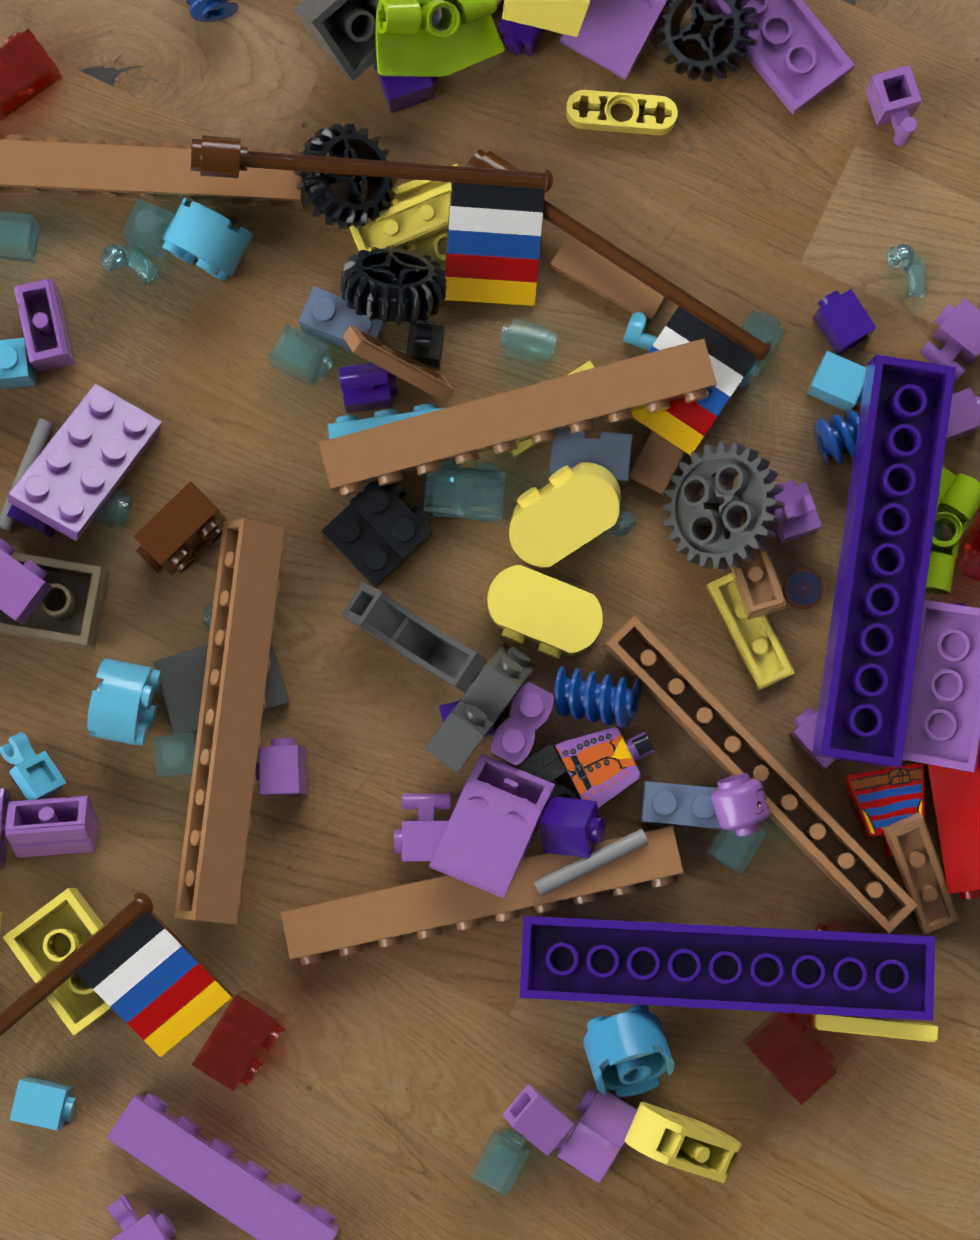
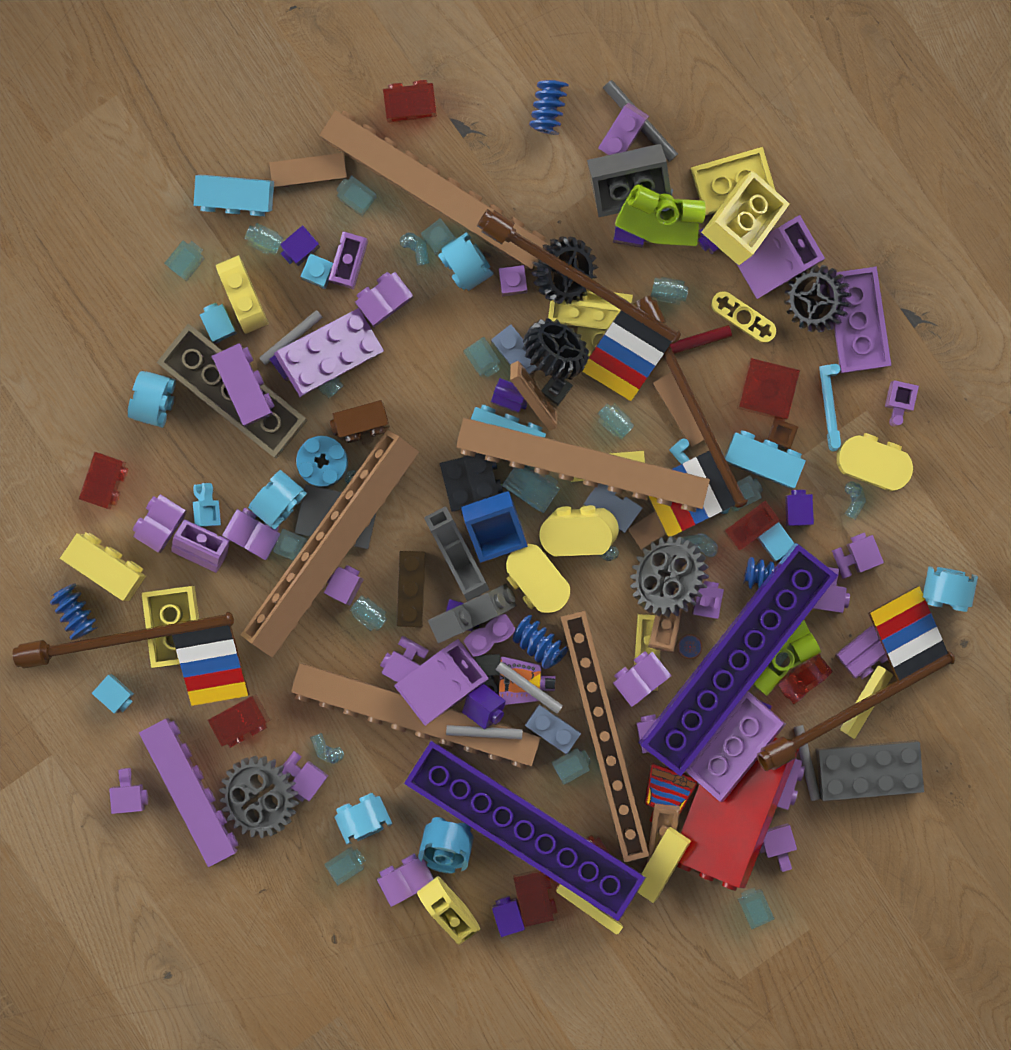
camera: 30 degrees right, 5 degrees up
medium lavender brick [502,1083,574,1156] -> none
medium lavender head [711,773,770,836] -> none
none -> dark grey gear [219,755,299,838]
none -> medium lavender brick [222,507,281,560]
none -> medium lavender brick [282,751,329,802]
none -> dark azure brick [296,436,348,487]
none -> clear light blue arm [310,733,344,764]
none -> medium azure brick [334,793,393,845]
none -> clear light blue brick [349,595,387,631]
none -> medium lavender brick [355,272,413,328]
none -> dark brown brick [397,551,426,627]
none -> blue piece [461,491,528,563]
none -> dark purple brick [492,896,525,937]
none -> light grey bar [495,662,563,713]
none -> medium lavender brick [499,265,527,296]
none -> medium lavender brick [613,651,671,707]
none -> light yellow tile [638,827,691,903]
none -> clear light blue brick [651,276,689,306]
none -> dark red piece [661,325,732,358]
none -> clear light blue arm [682,533,718,557]
none -> clear red brick [723,500,780,551]
none -> medium azure brick [725,430,806,489]
none -> clear red brick [737,358,800,421]
none -> reddish brown tile [767,418,798,450]
none -> medium azure hinge [819,364,841,452]
none -> light yellow brick [836,433,913,491]

